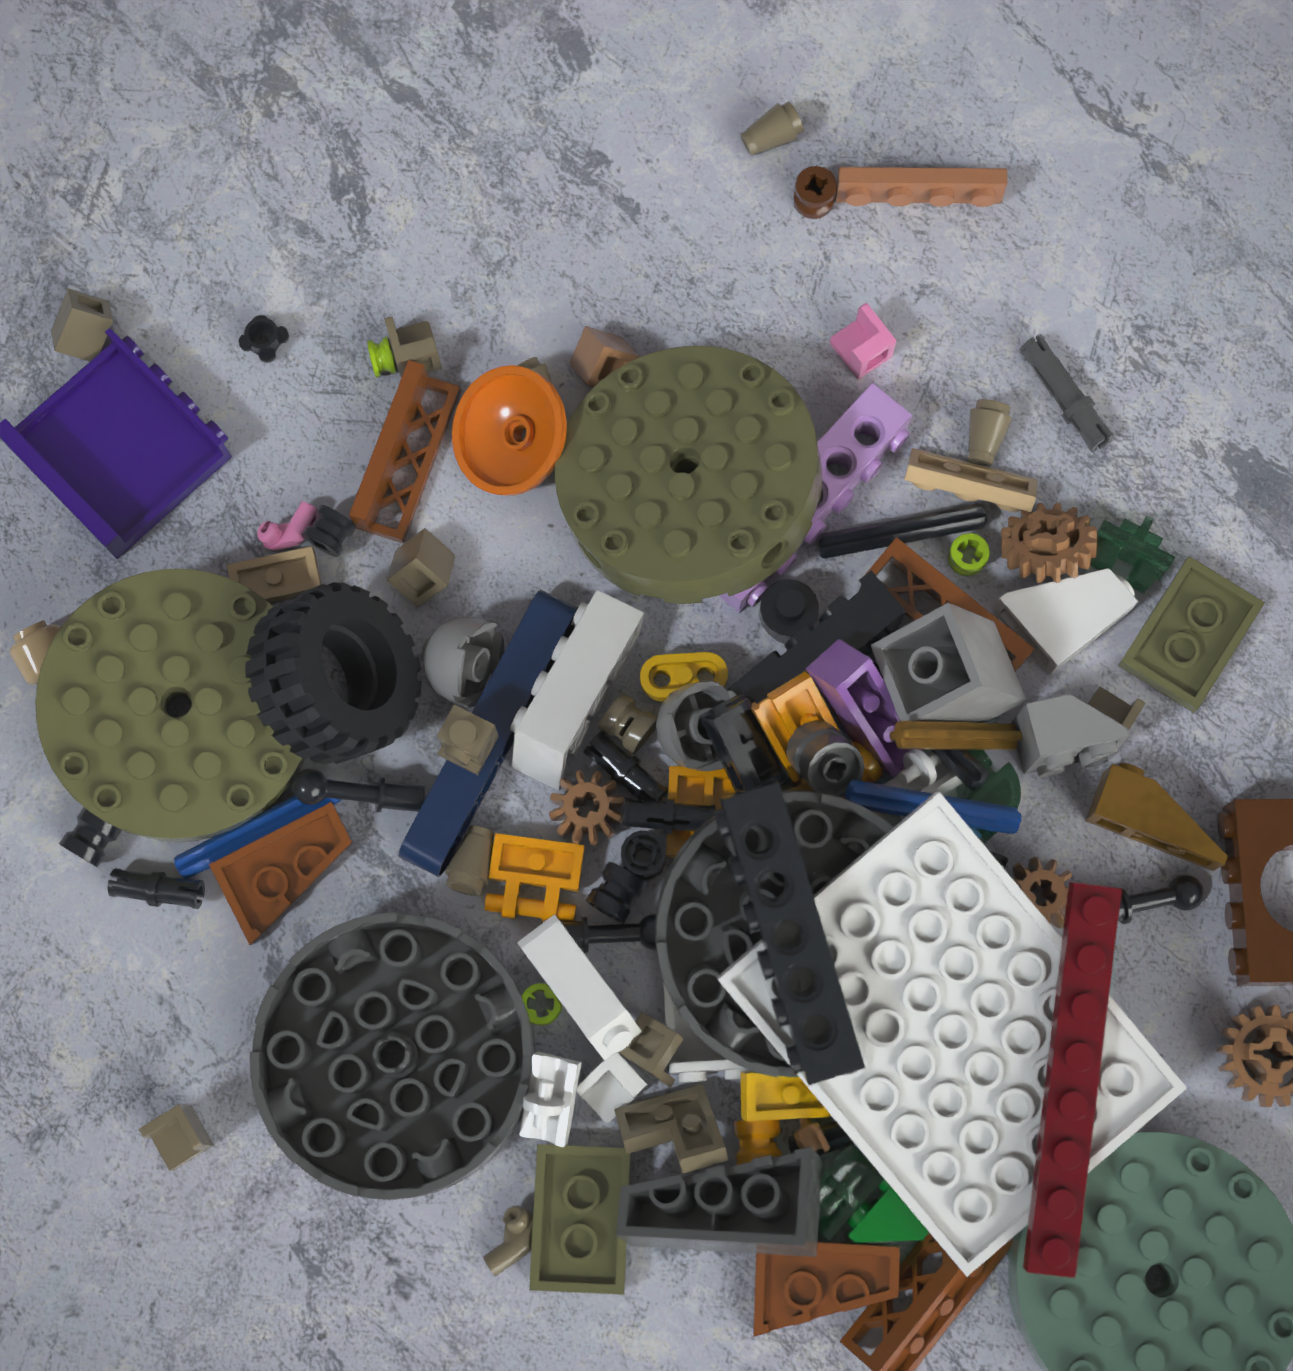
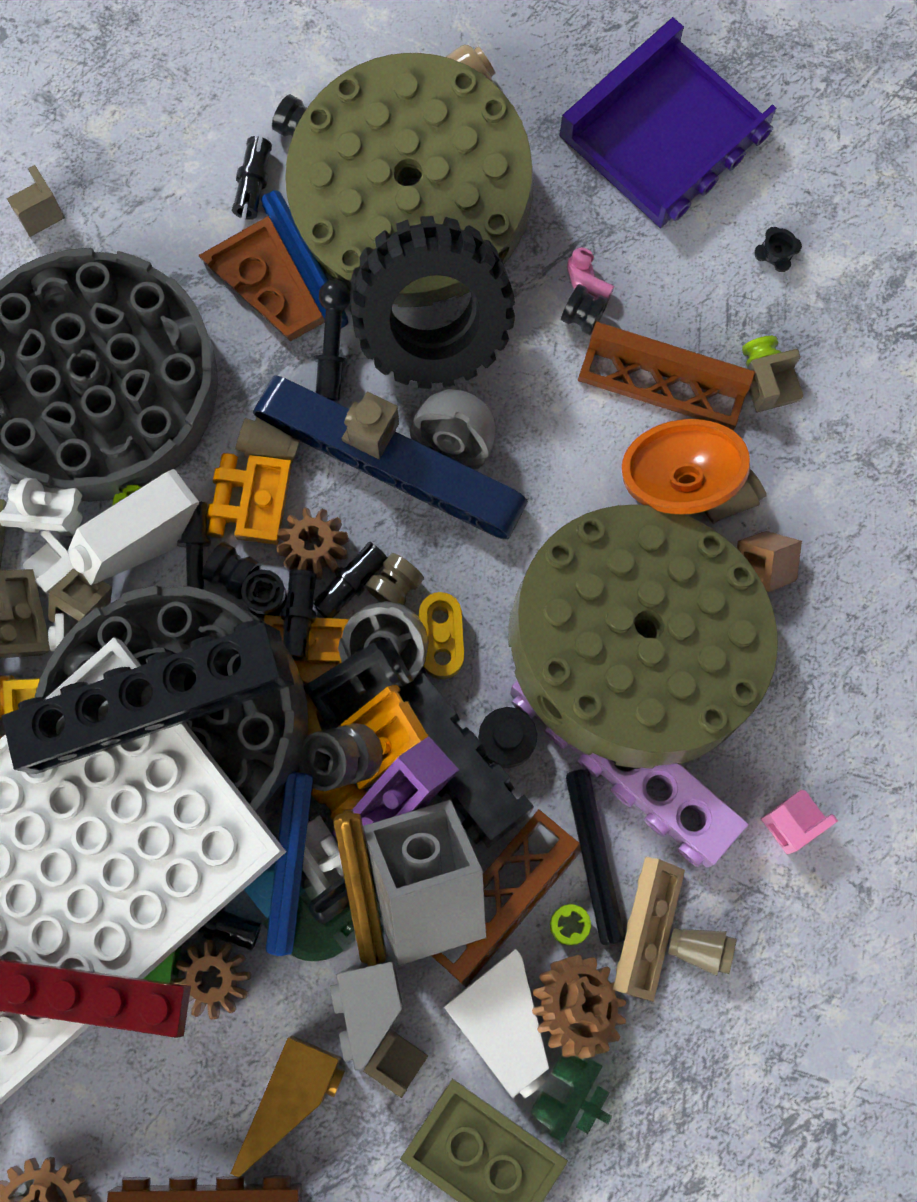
camera: 85 degrees right, 0 degrees up
dark tan panel [51,288,113,362] -> none
tan plate [227,546,322,603] -> none
dark tan panel [386,528,455,608] -> none
white wedge [510,590,644,791] -> none
dark grey pin [1019,334,1114,452] -> none
black pin [1118,875,1204,924] -> none

